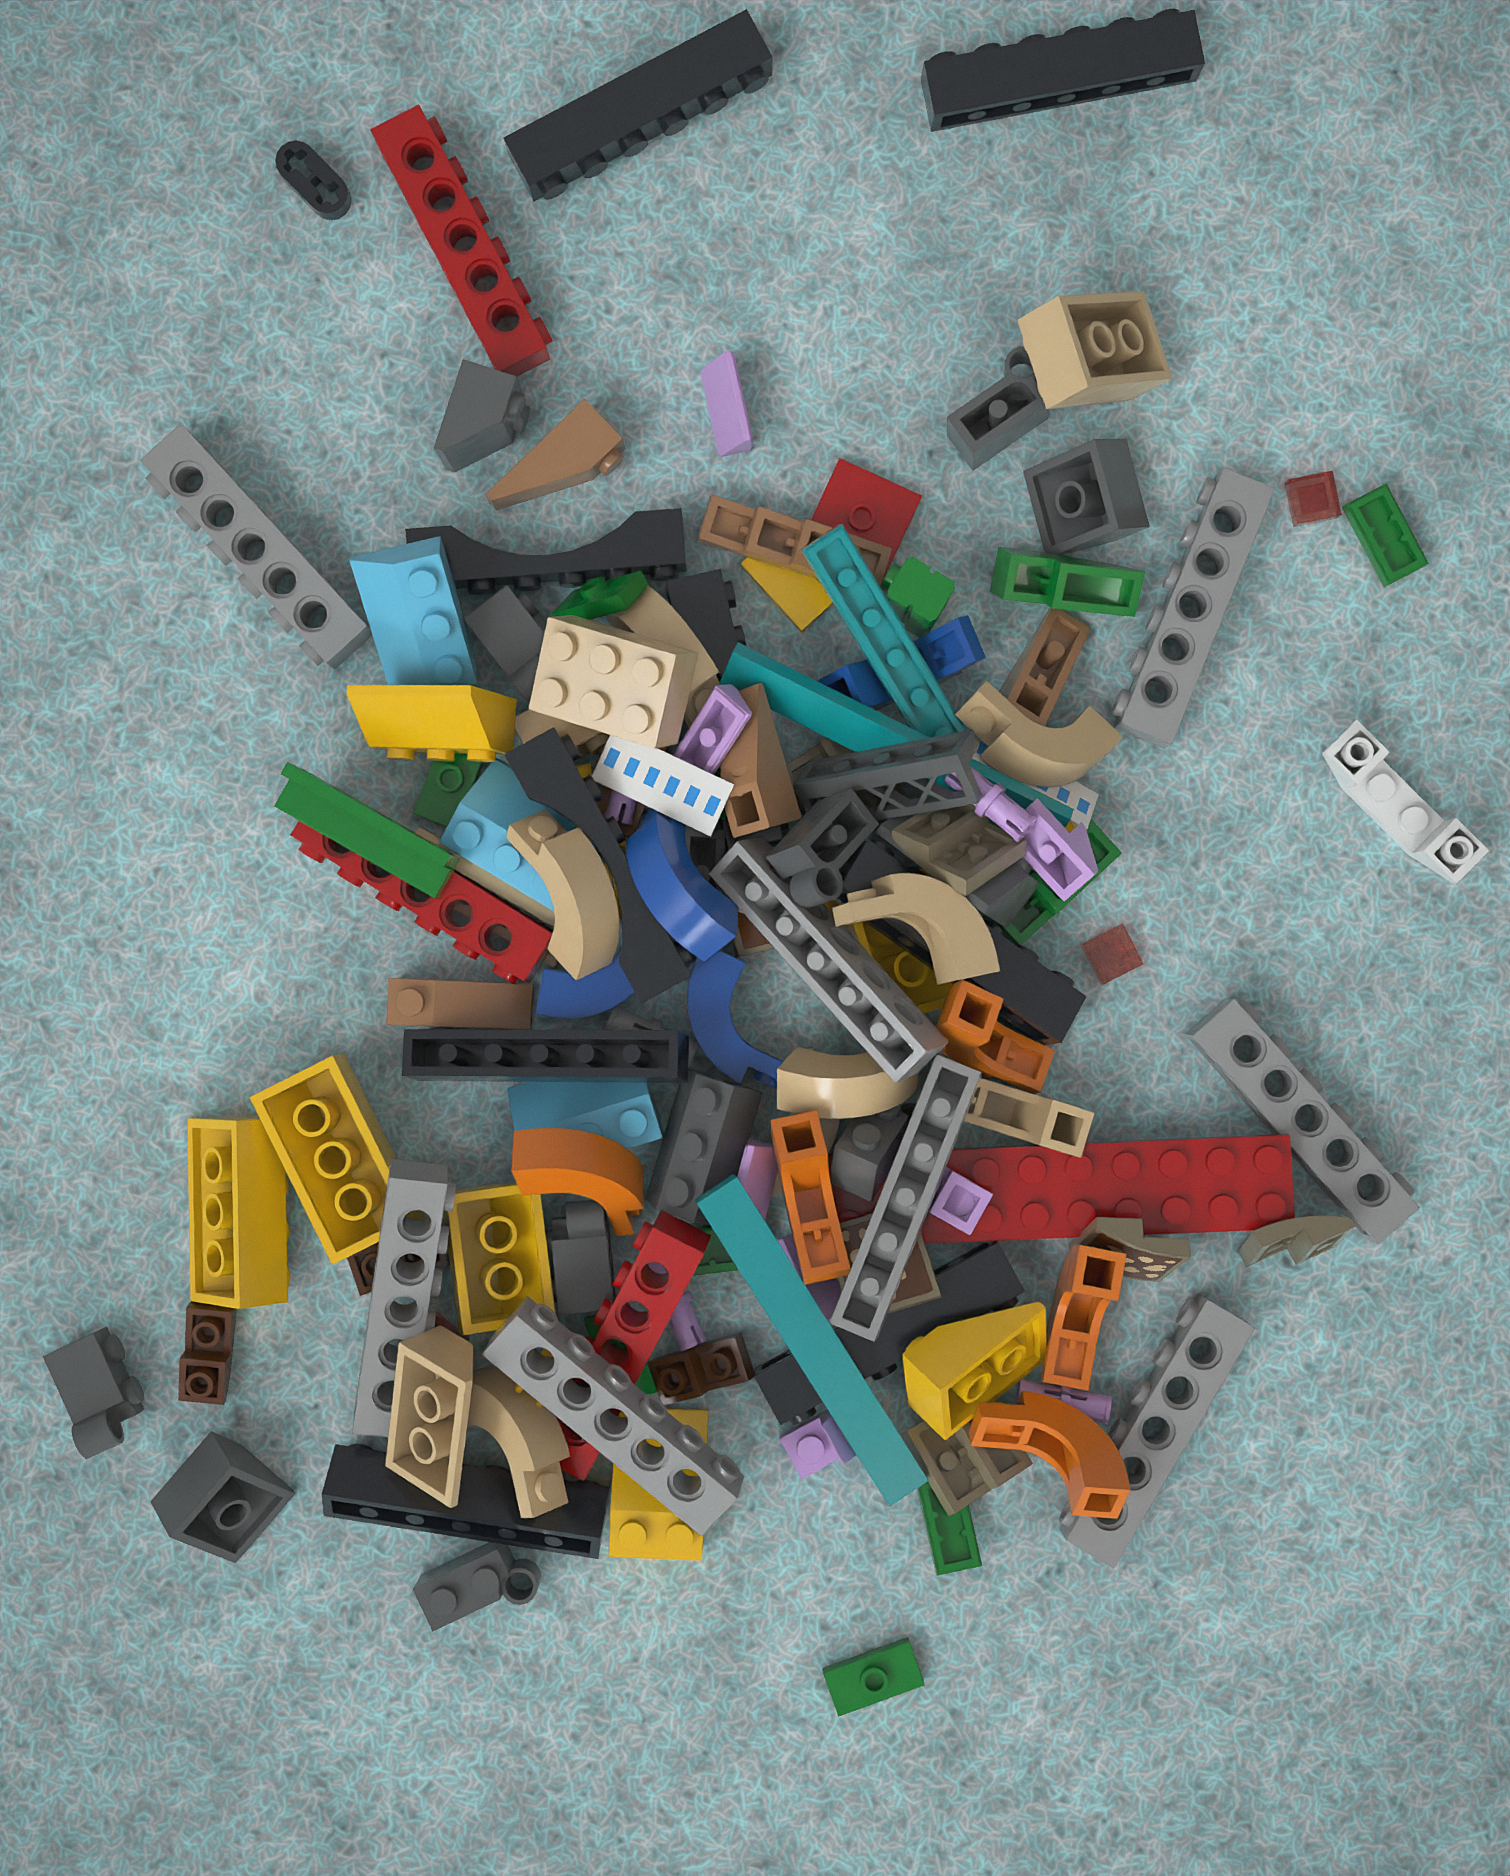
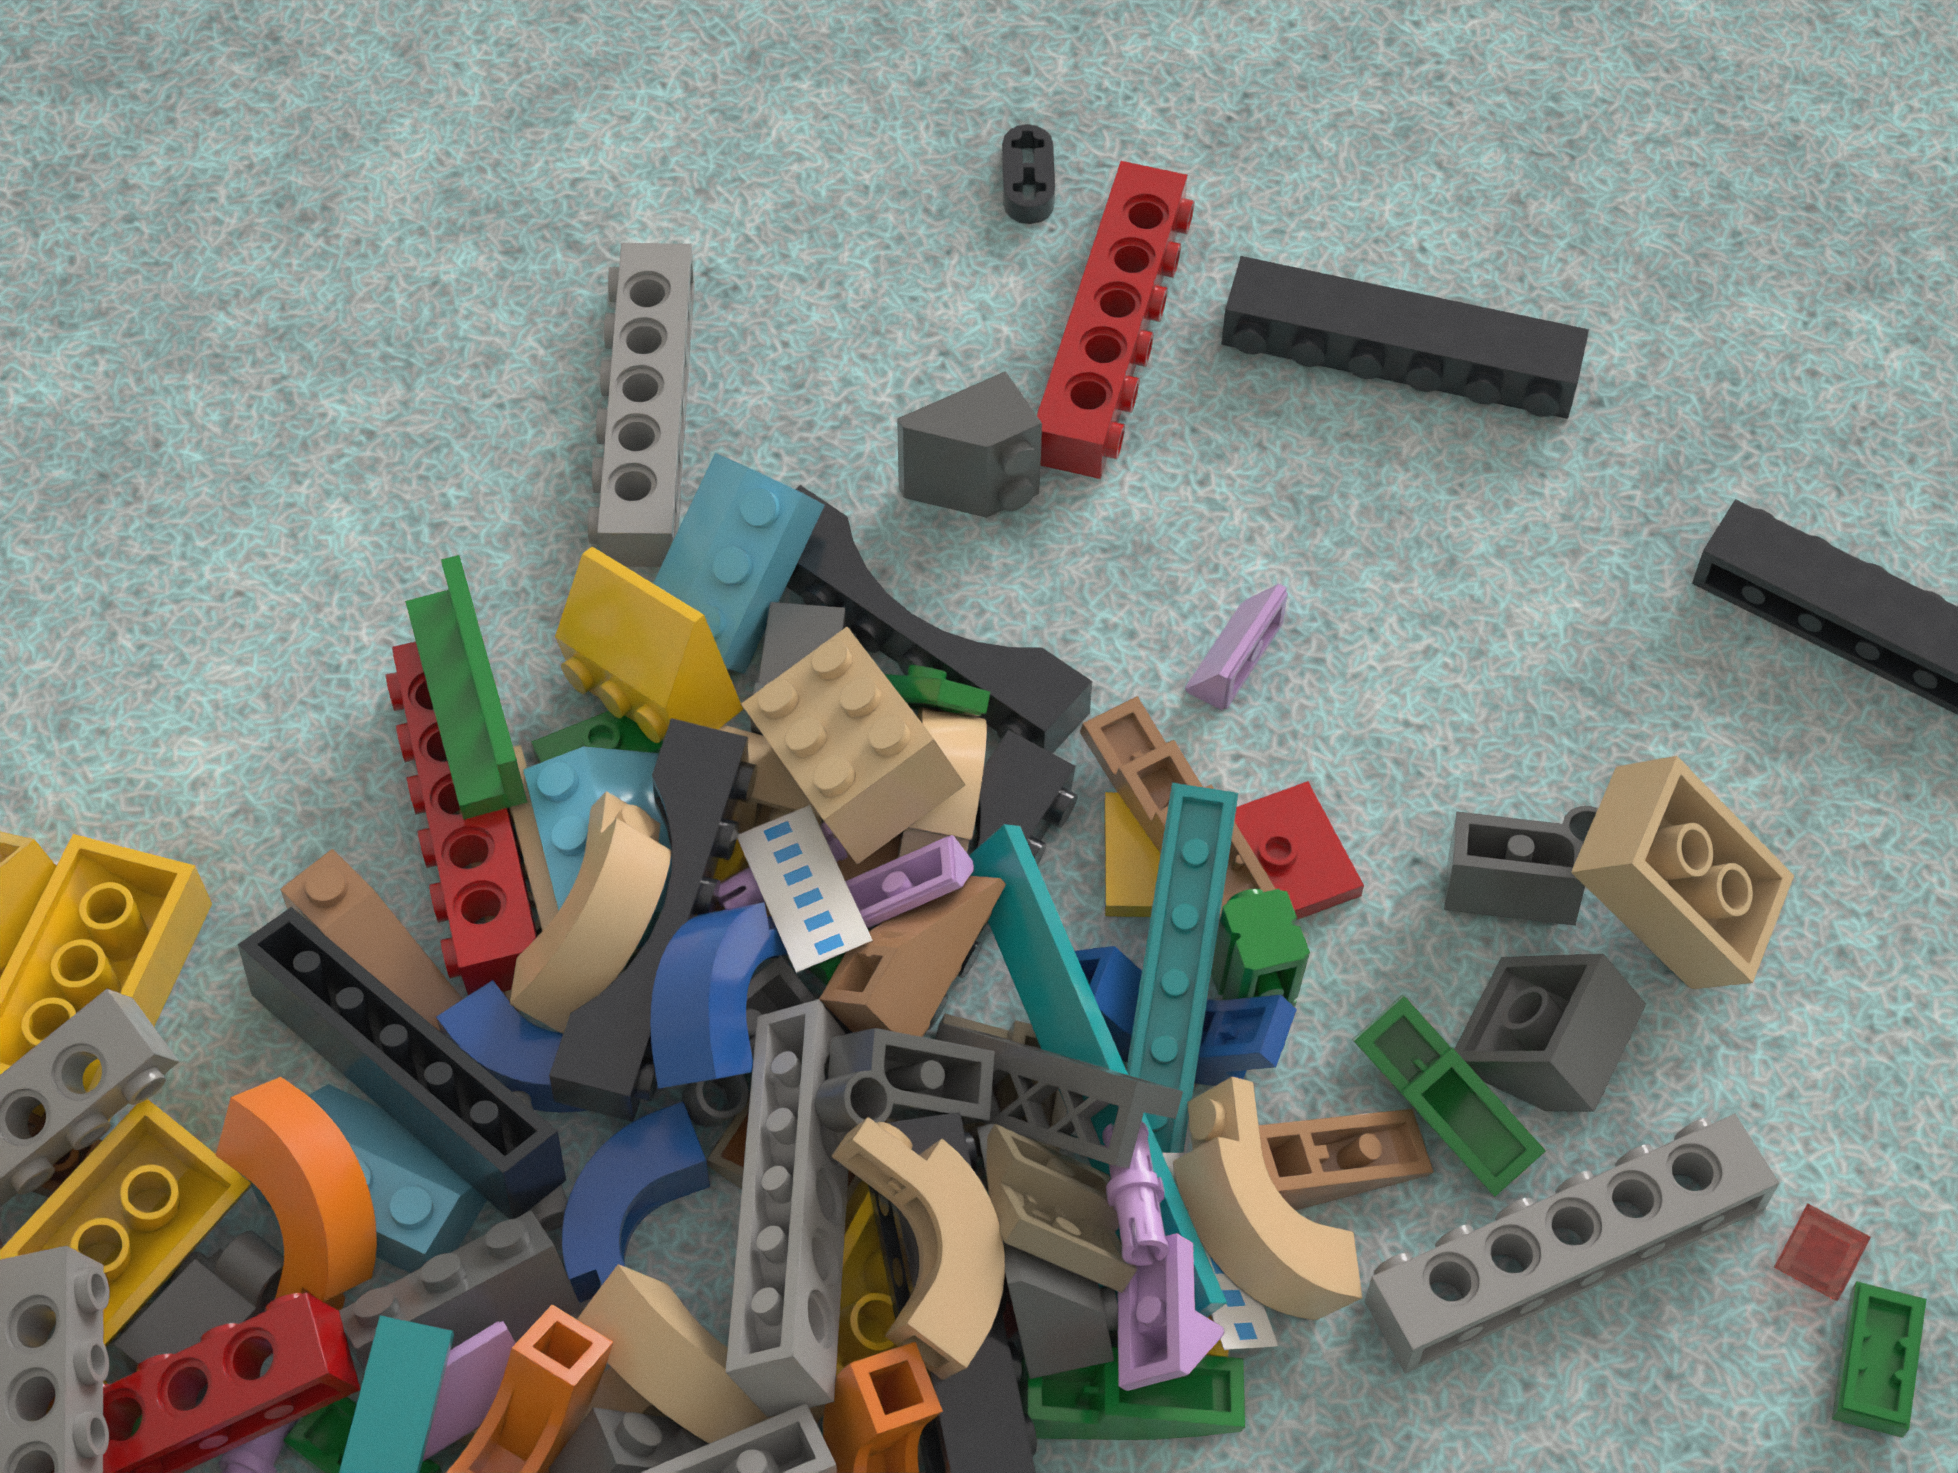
camera: 40 degrees right, 30 degrees down
medium nougat slope [485,399,625,510] -> none

